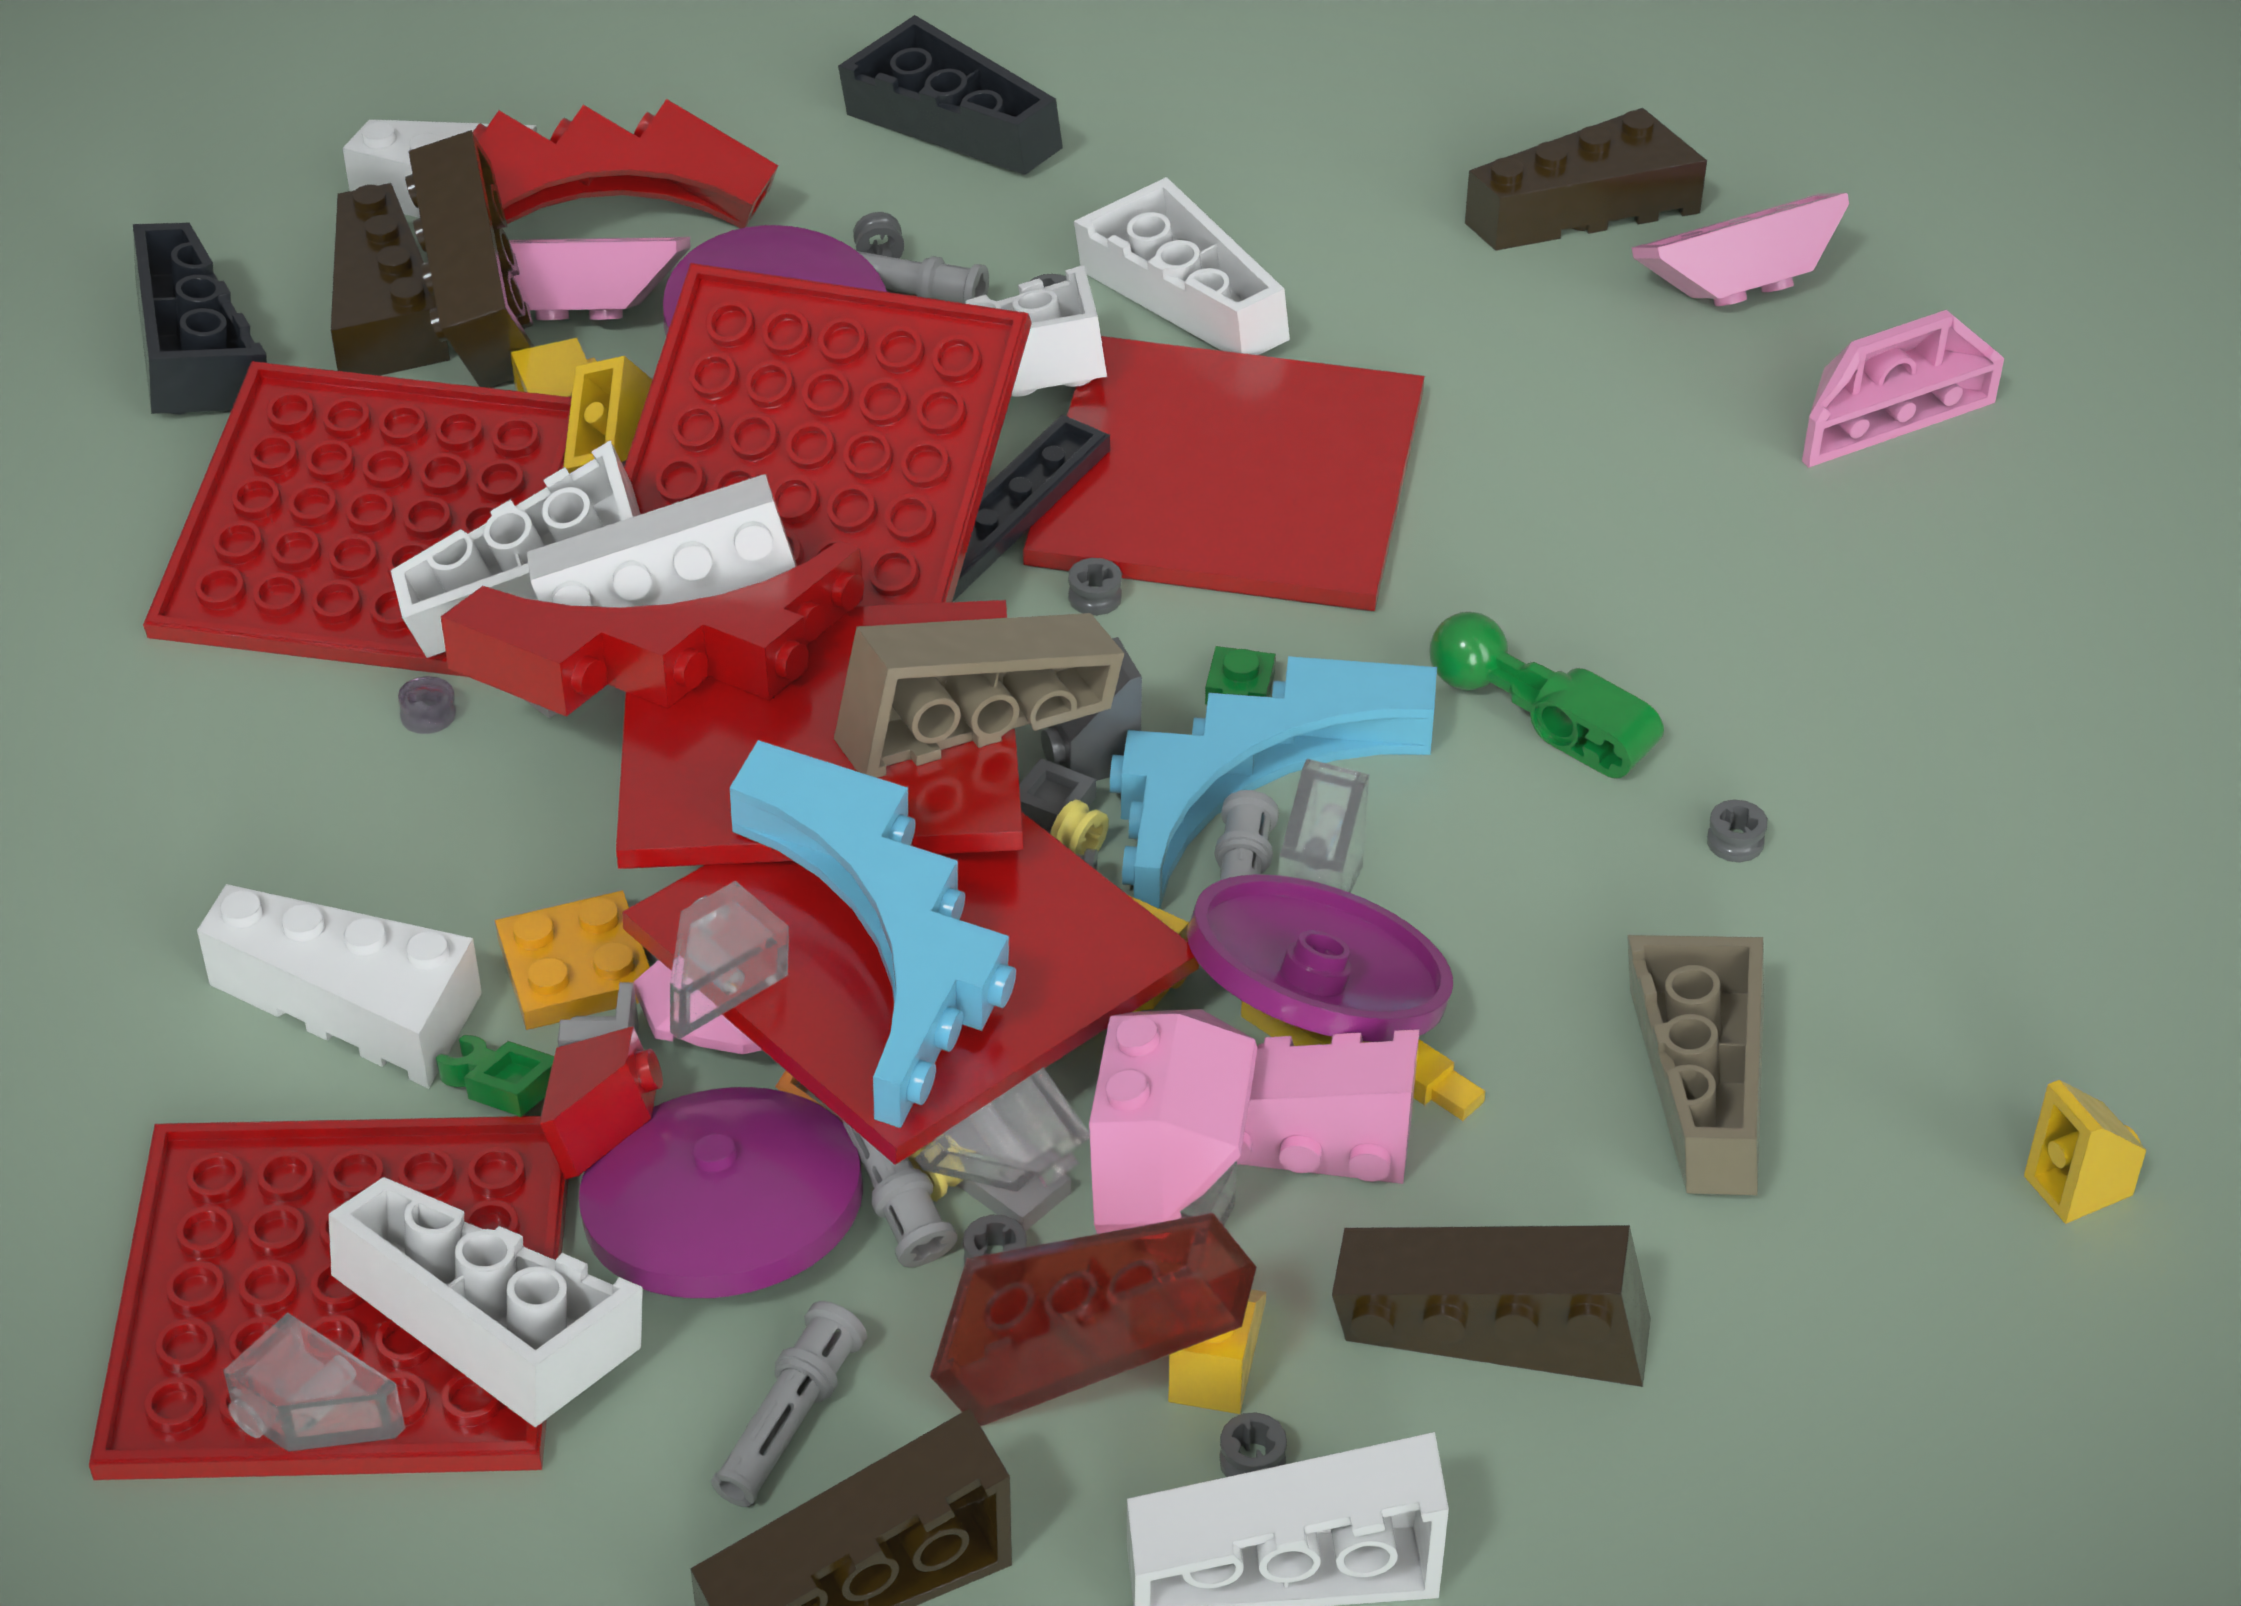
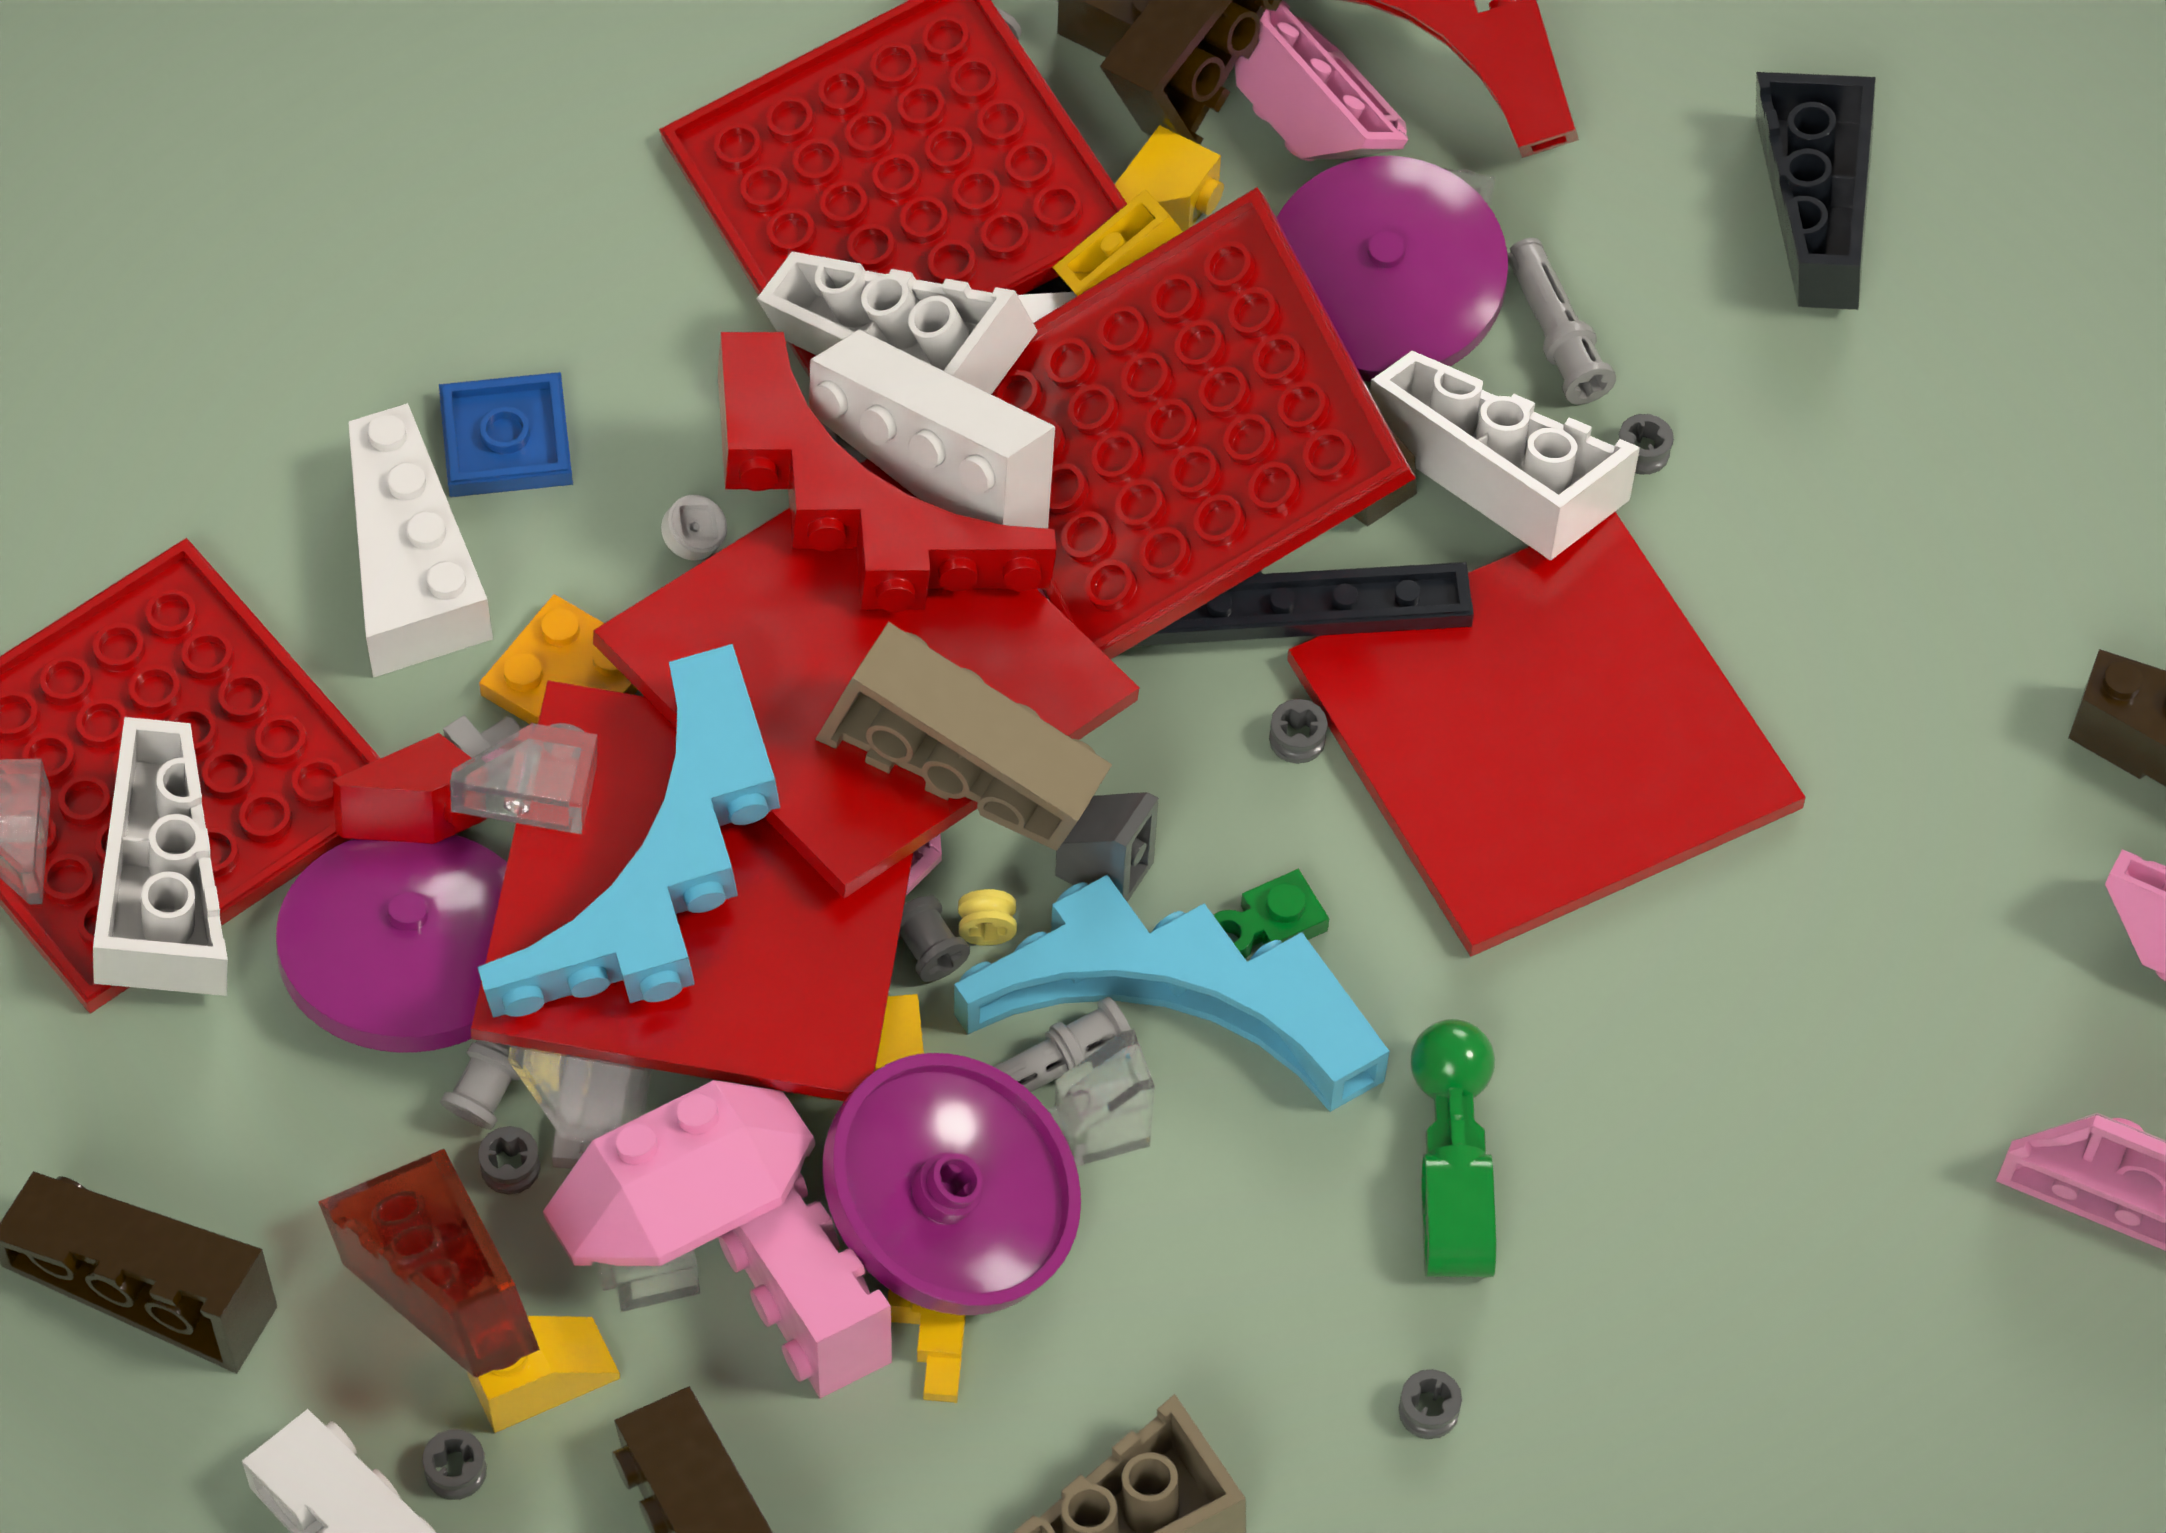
camera: 50 degrees right, 15 degrees up
green plate [436,1035,554,1117] -> none
light grey pin [711,1301,867,1507] -> none
dark grey bush [853,212,904,258] -> none
dark grey plate [1019,758,1096,831] -> none
white wedge [1074,177,1290,355] -> none
none -> blue tile [439,372,573,497]
none -> white tile [661,495,727,560]

